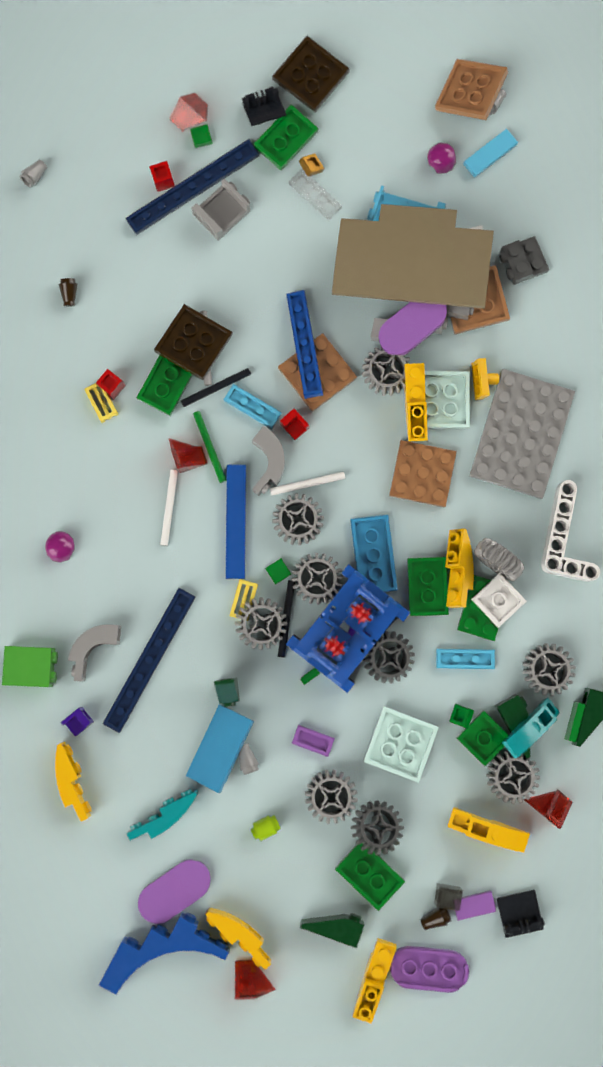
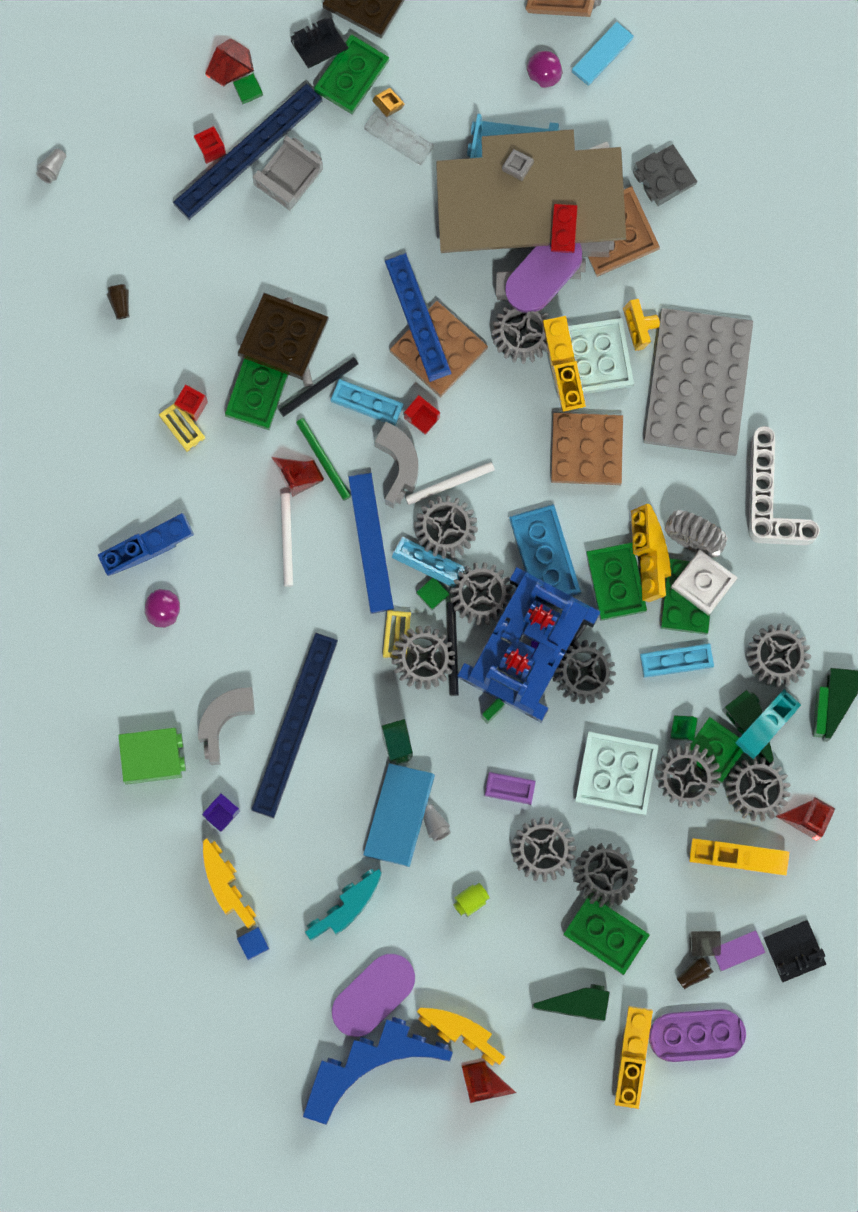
camera: 10 degrees left, 5 degrees down
none -> blue slope [98,513,194,576]
none -> blue tile [237,927,269,960]
none -> medium azure tile [392,537,465,588]
none -> light grey tile [502,149,534,181]
none -> red plate [551,204,578,253]
none -> light grey gear [656,743,721,808]

